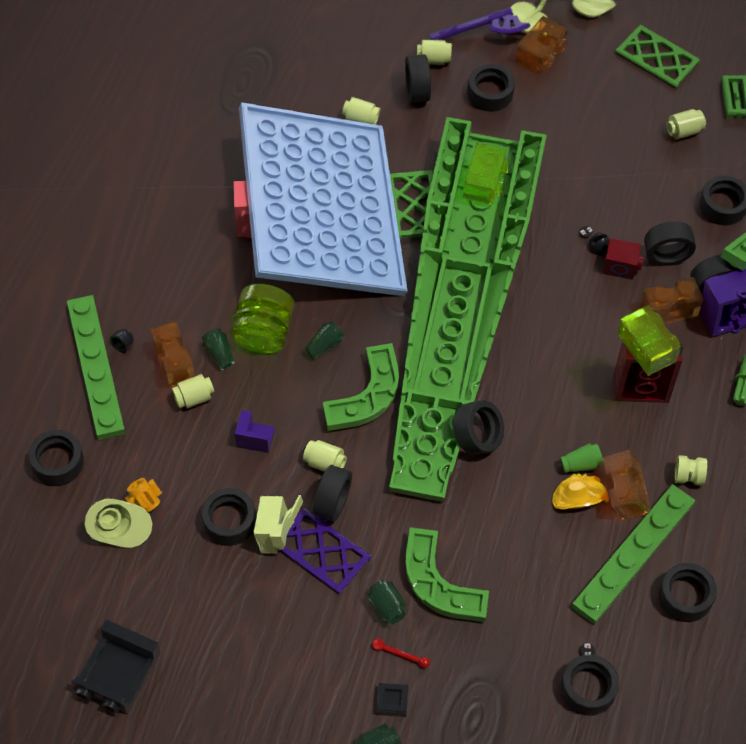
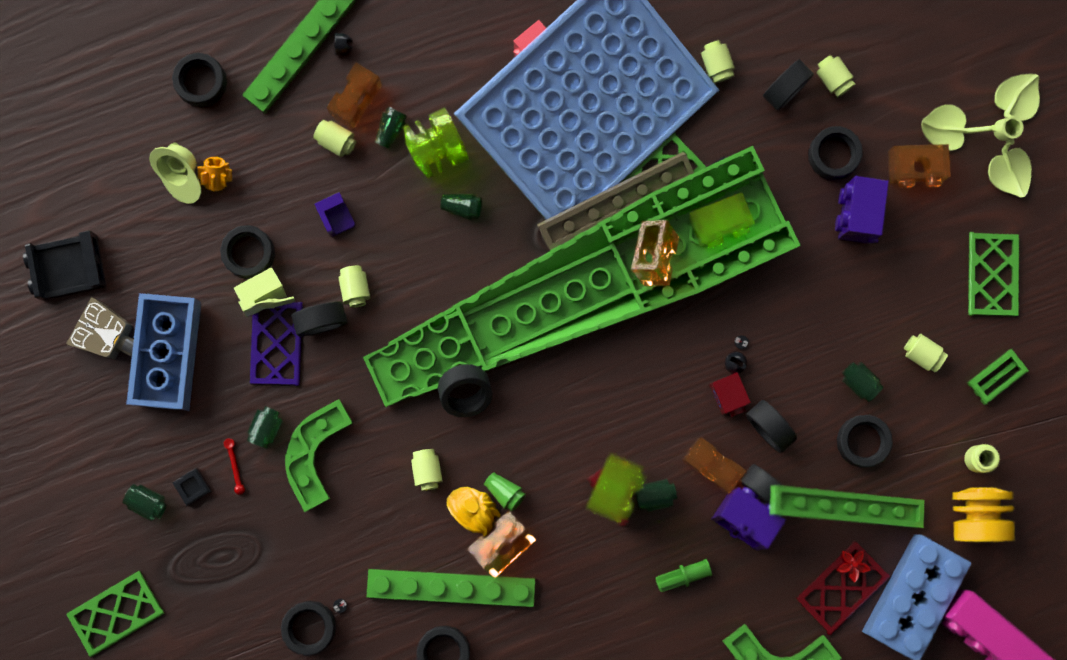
camera: 55 degrees right, 25 degrees up
bright green plate [323,343,399,431] -> none
dark purple piece [429,7,530,40] -> none
yellowish green wheel [675,455,707,486] -> none
none -> dark tan torso [66,297,134,360]
none -> medium blue brick [127,293,201,411]
none -> yellowish green brick [411,449,443,491]
none -> dark tan plate [537,152,694,250]
none -> clear orange brick [631,220,679,286]
none -> dark purple brick [835,176,889,244]
none -> clear green brick [842,362,884,402]

